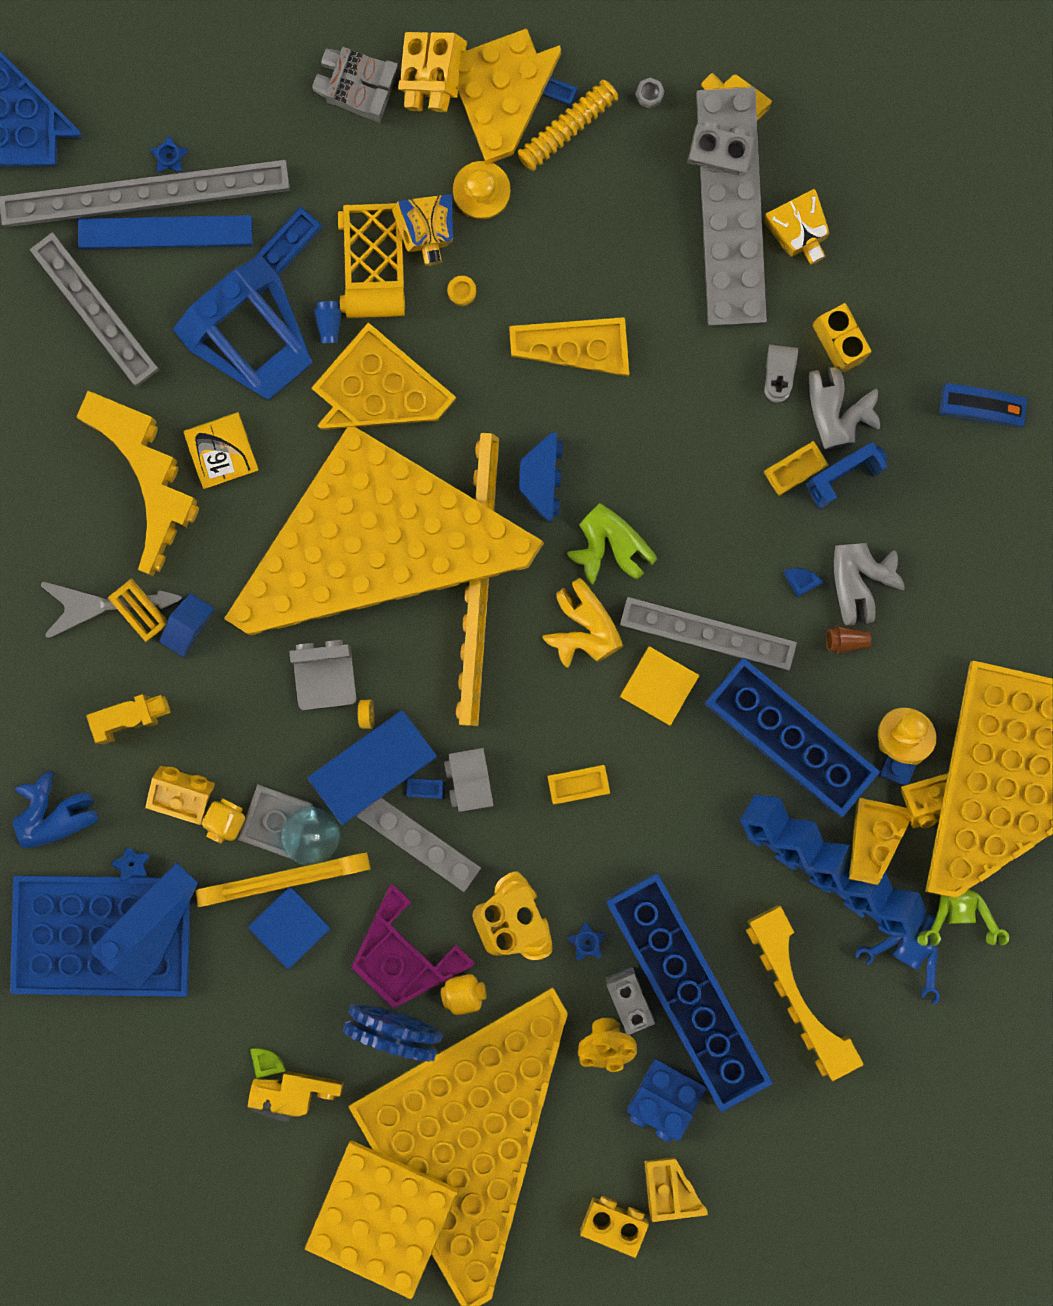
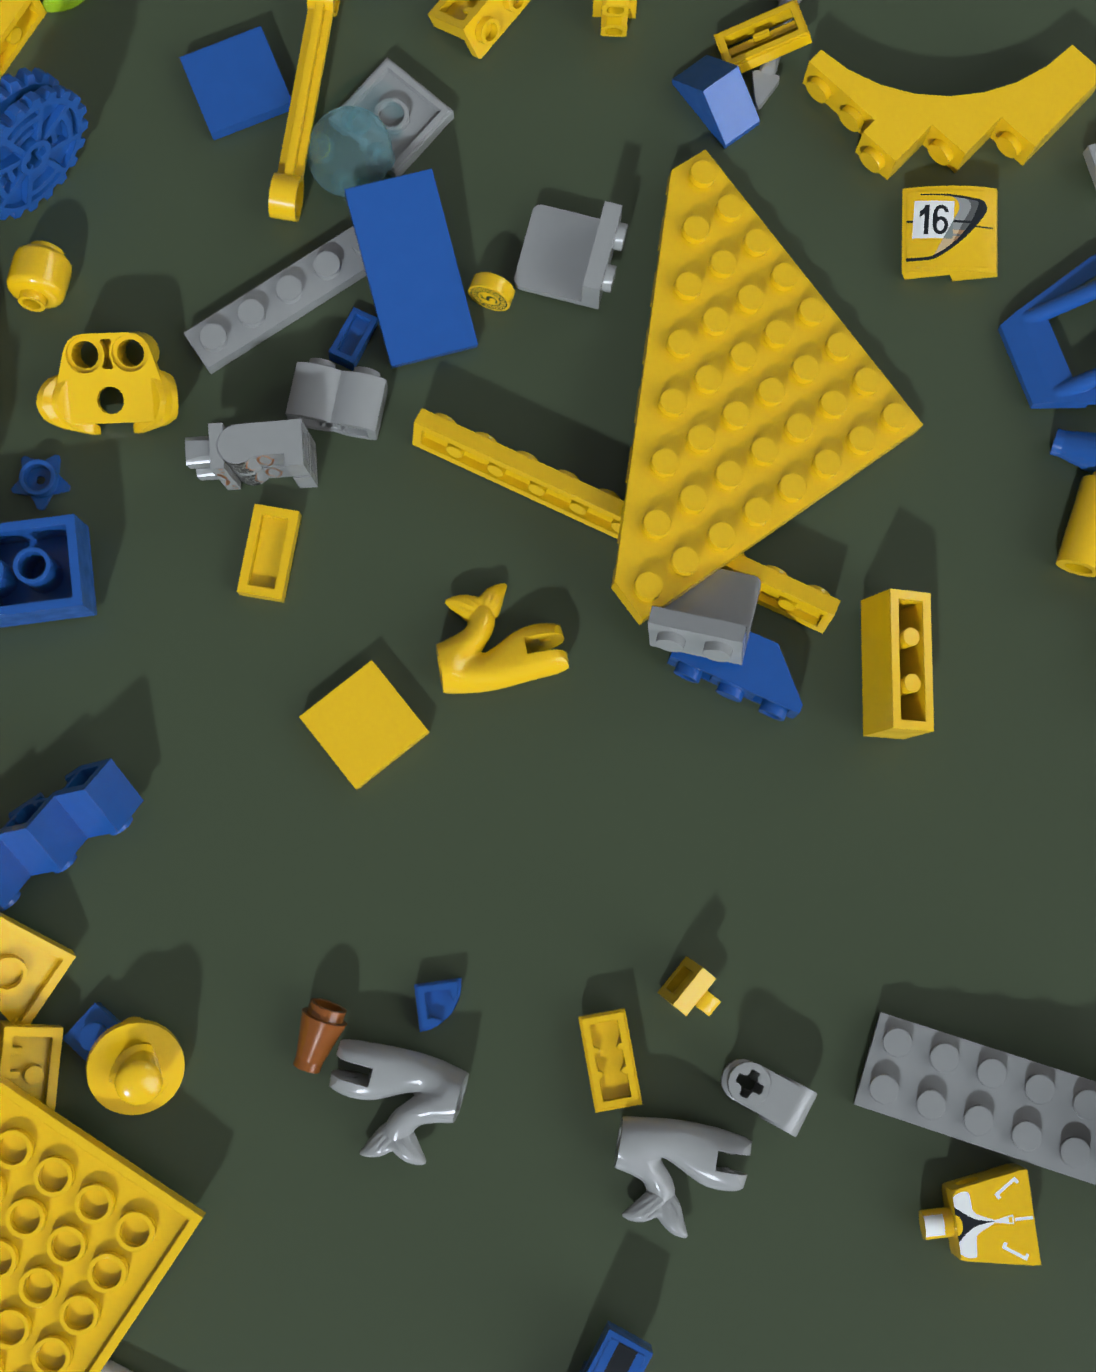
camera: 110 degrees right, 5 degrees down
yellow head [202,798,245,844] -> none
yellow wing [312,322,457,430] -> none
magenta wing [351,884,475,1008] -> none
yellow tile [447,276,476,306] -> none
yellow wing [509,317,629,377] -> none
lime piece [567,503,657,585] -> none
light grey plate [620,597,797,671] -> none
blue brick [703,658,880,817] -> none
blue panel [805,442,888,510] -> none
yellow piece [812,303,872,372] -> none
none -> light grey hips [185,419,318,490]
none -> light grey bracket [648,569,761,665]
none -> yellow tile [657,956,721,1016]
none -> yellow brick [861,588,934,739]

